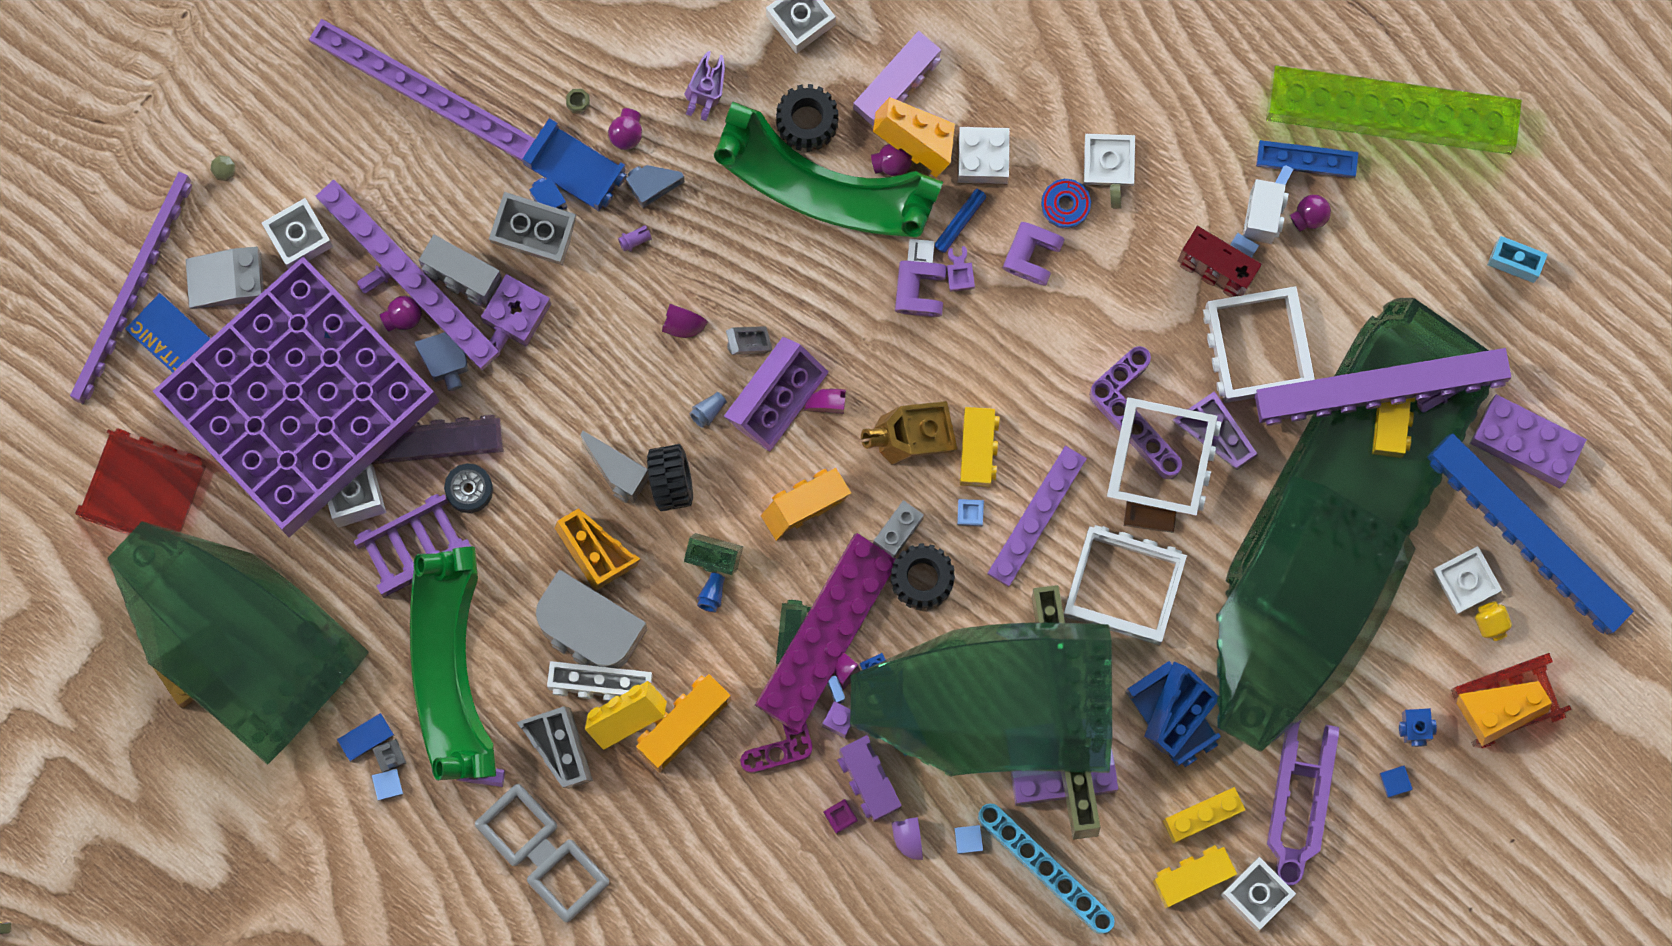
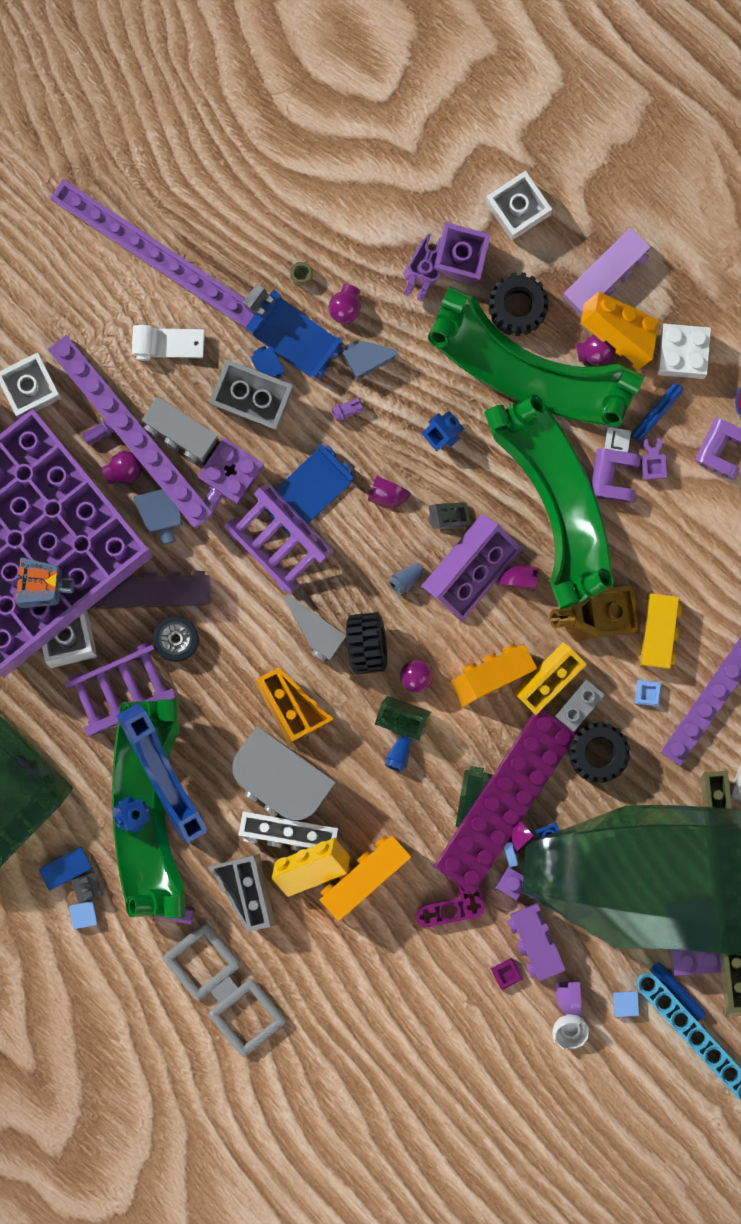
camera: 10 degrees right, 5 degrees up
none -> torso [15,558,74,608]
none -> blue brick [112,796,150,833]
none -> blue arch [116,704,208,843]
none -> white door [131,325,205,361]
none -> medium lavender fence [224,483,334,595]
none -> flat silver tile [243,284,275,317]
none -> blue panel [264,444,354,537]
none -> magenta piece [400,660,433,693]
none -> blue brick [421,411,465,452]
none -> medium lavender slope [434,222,491,285]
none -> green panel [484,394,614,610]
none -> yellow brick [513,642,587,715]
none -> white hair [552,1014,589,1050]
none -> blue axle [650,962,706,1021]

